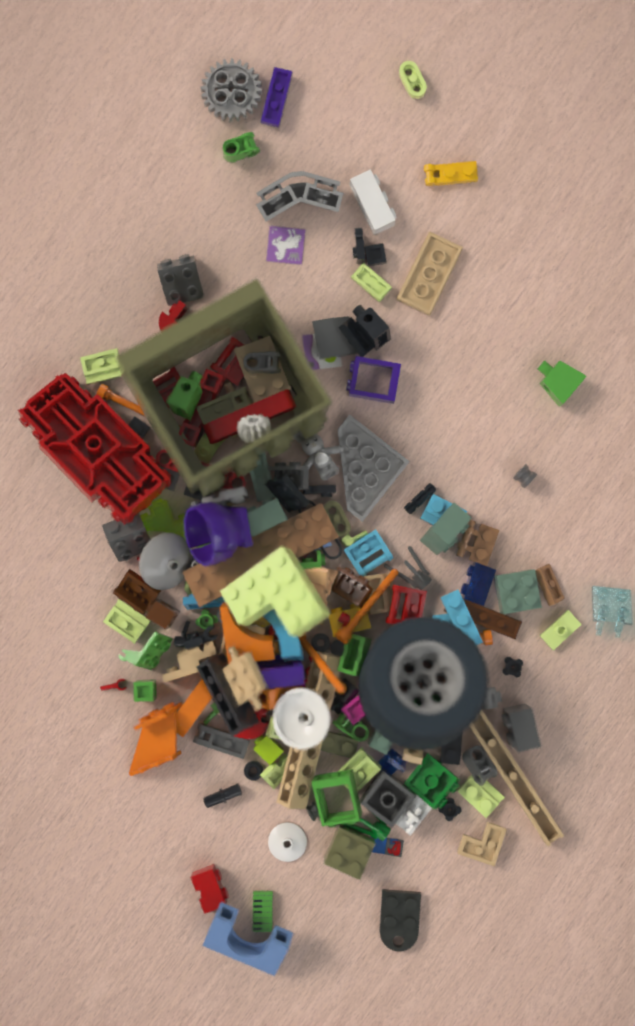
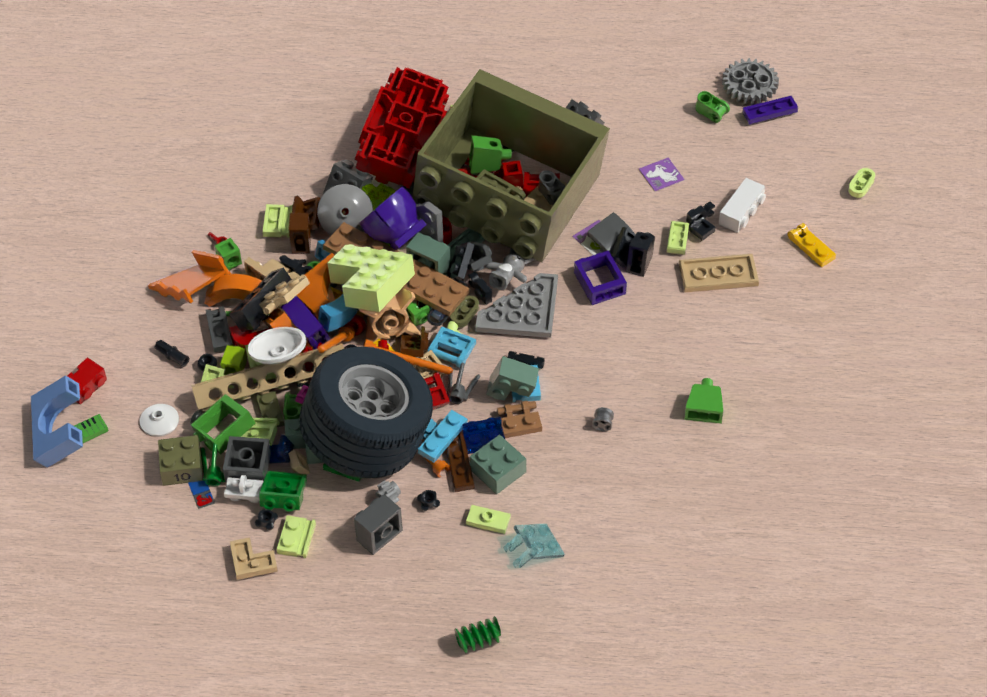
camera: 55 degrees right, 35 degrees down
bright green plate [119,631,173,670] -> none
light grey brick [256,171,344,221] -> none
pearl dark grey plate [379,889,421,952] -> none
black plate [440,733,463,765] -> none
dark grey piece [462,746,498,786] -> none
tan tile [469,711,564,847] -> none
medium nougat plate [535,563,565,606] -> none

